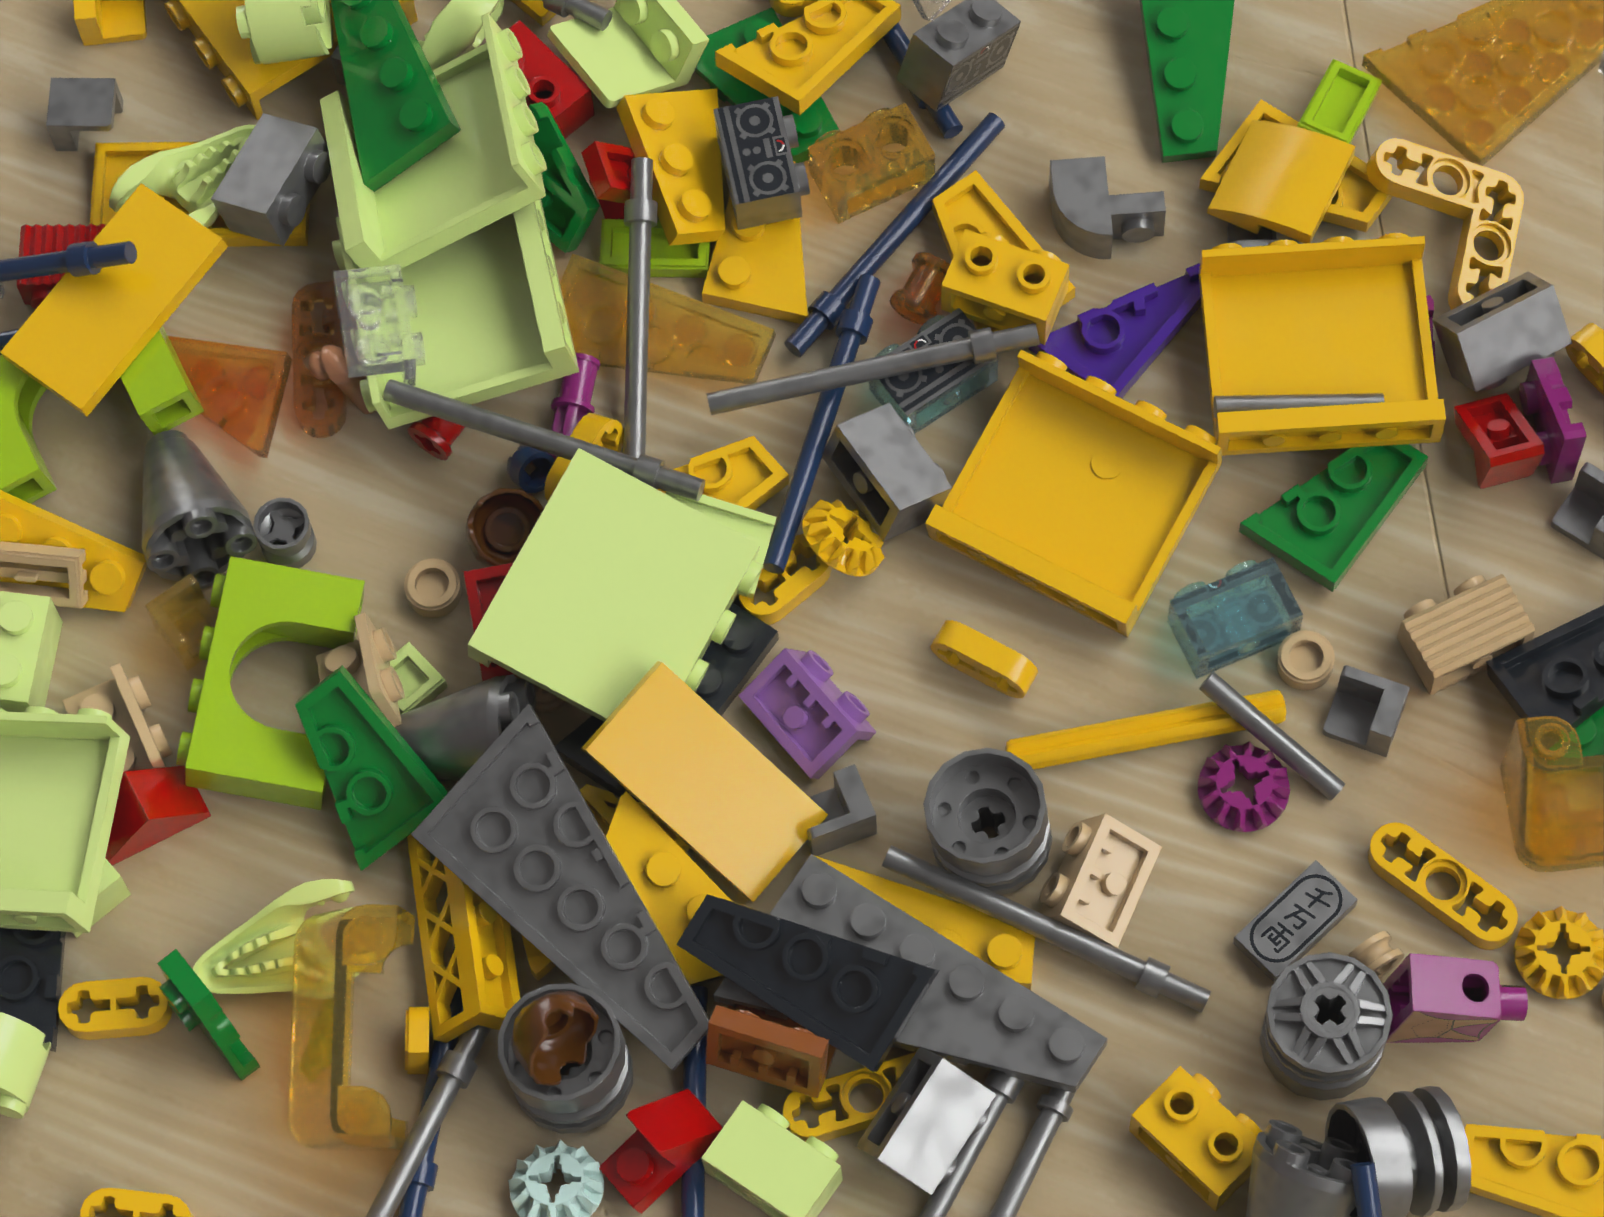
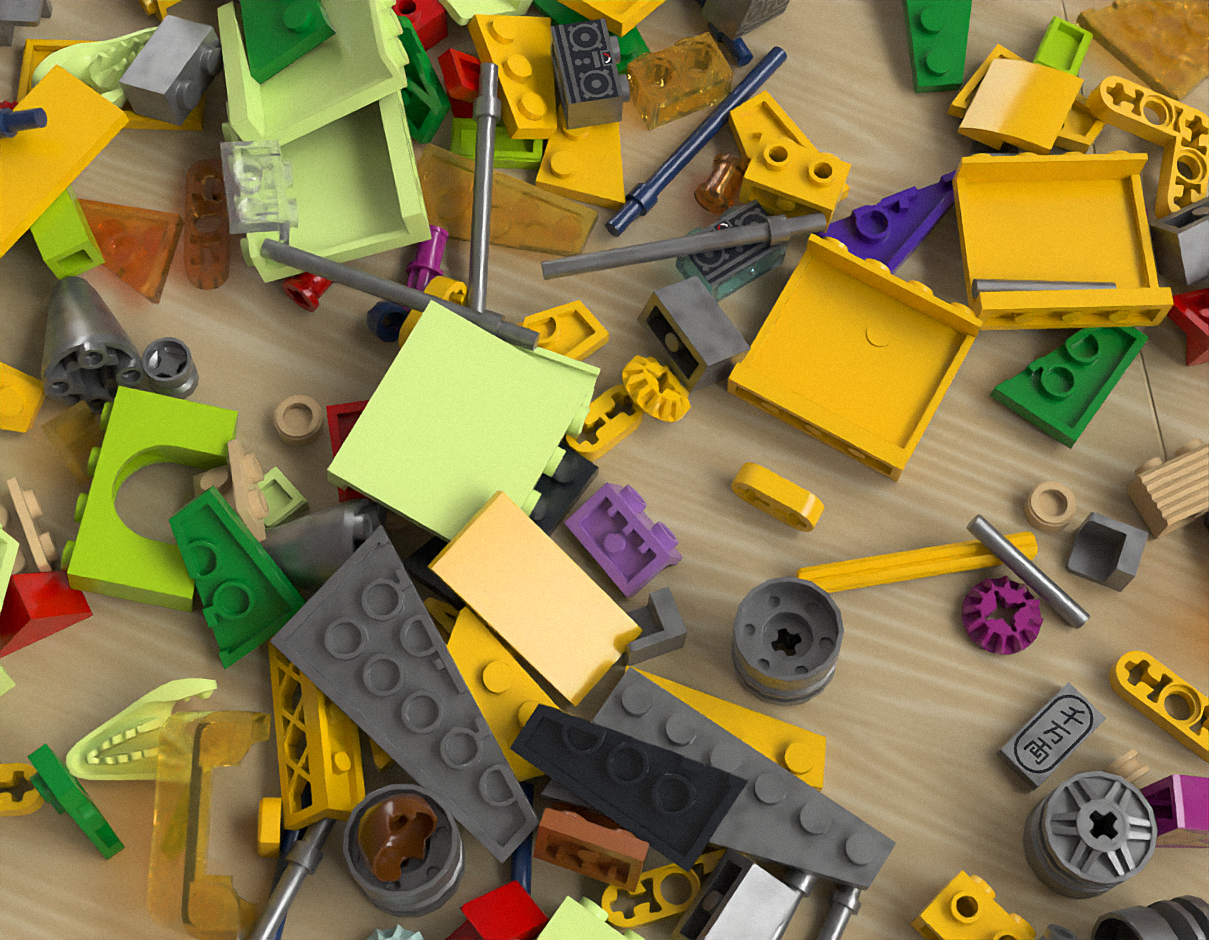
camera: 10 degrees left, 0 degrees up
nougat arm [308,345,375,414] -> none
reddish brown hair [466,488,544,567] -> none
dark blue bar [763,274,881,574] -> none
flat silver bar [882,845,1211,1012] -> none
tan bracket [1039,813,1162,949] -> none
flat silver brick [1049,156,1166,259] -> none
clear light blue brick [1167,557,1303,679] -> none

